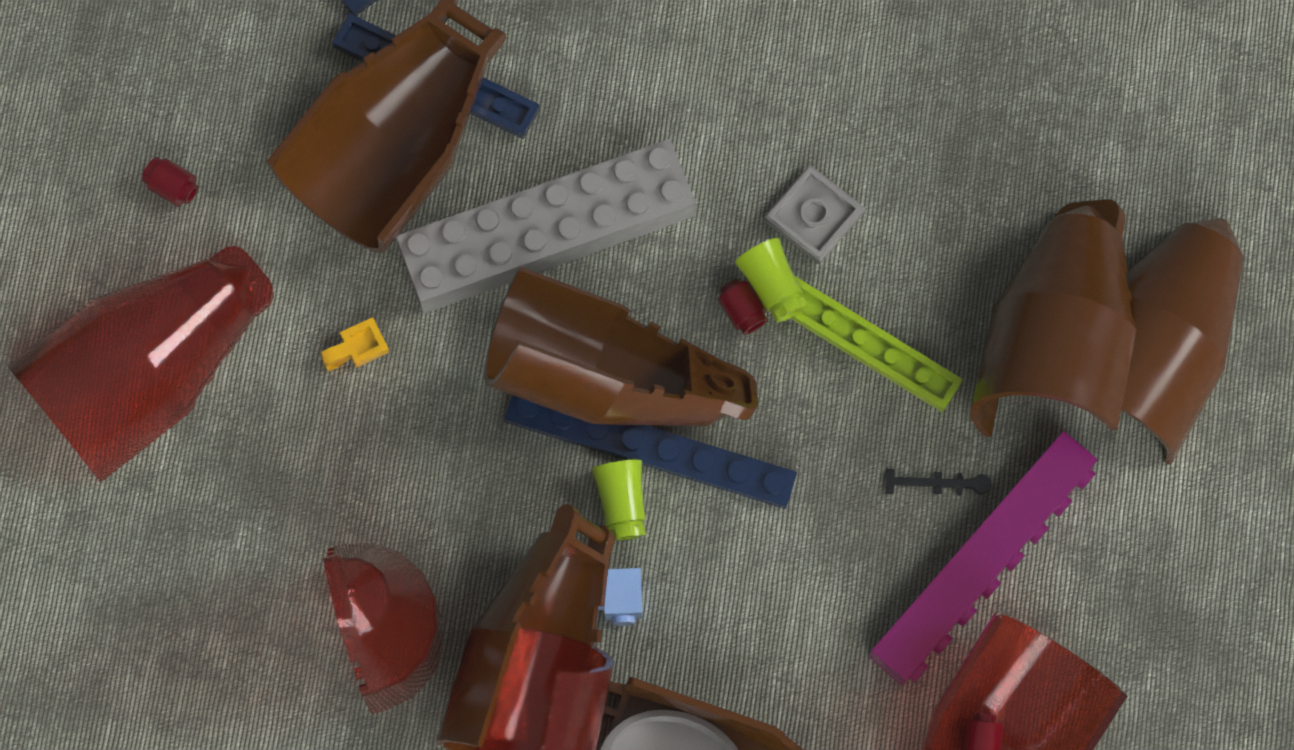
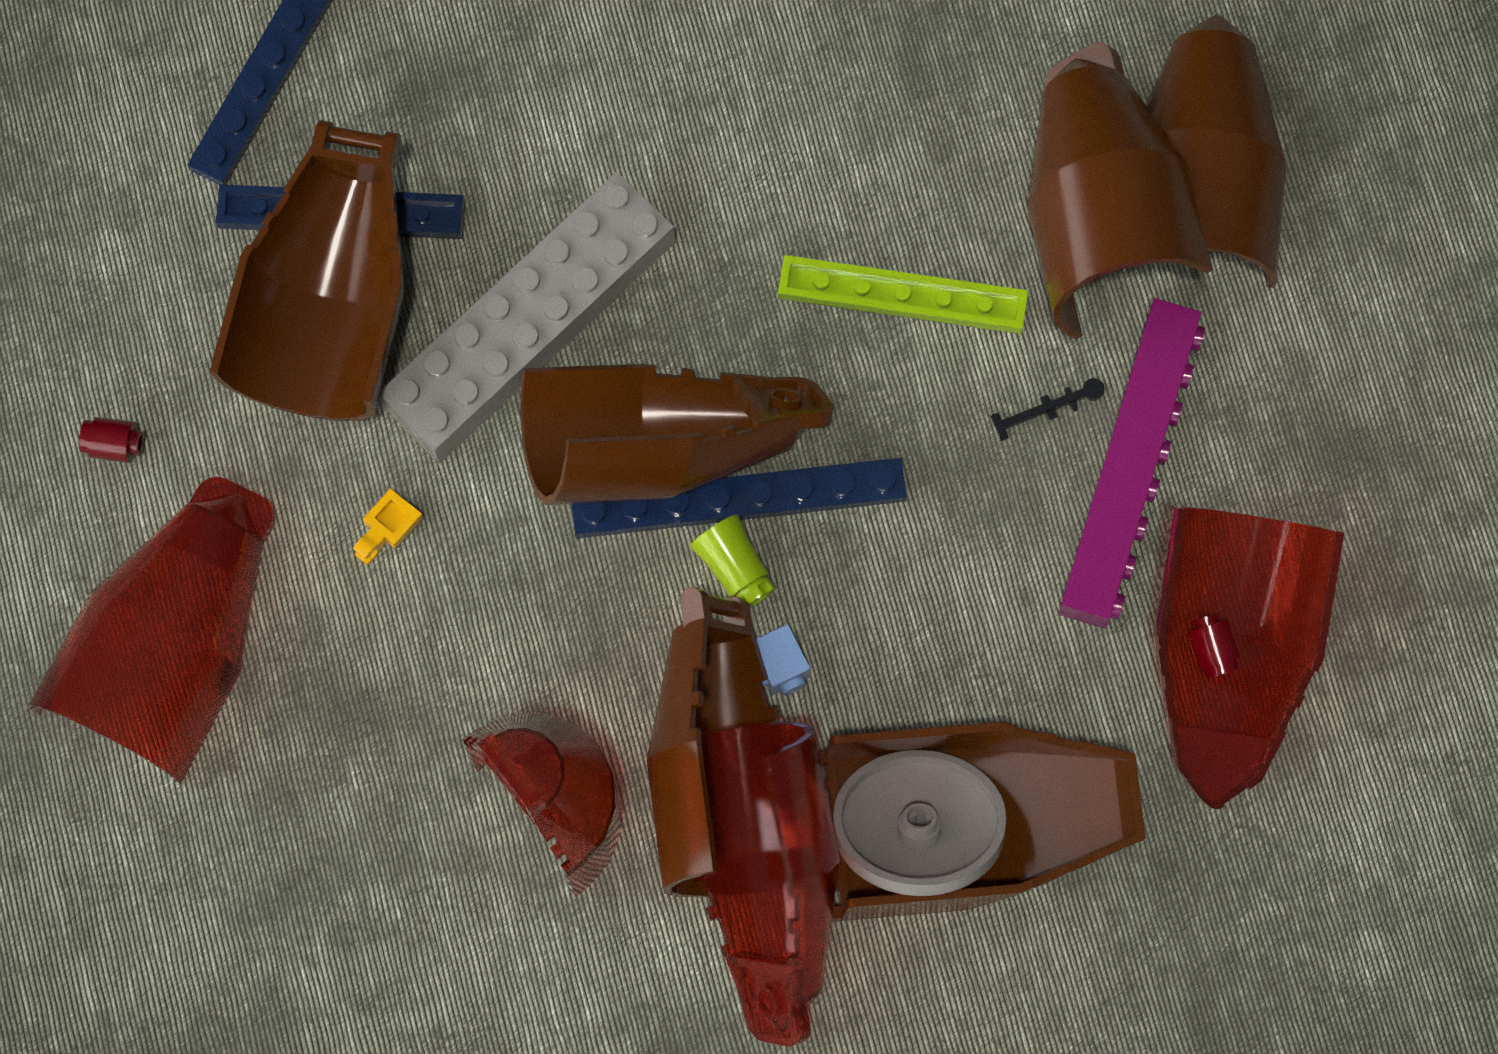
camera: 20 degrees left, 0 degrees up
dark red brick [718,279,769,335] -> none
lime plant [734,238,808,323] -> none
light grey tile [764,164,866,265] -> none

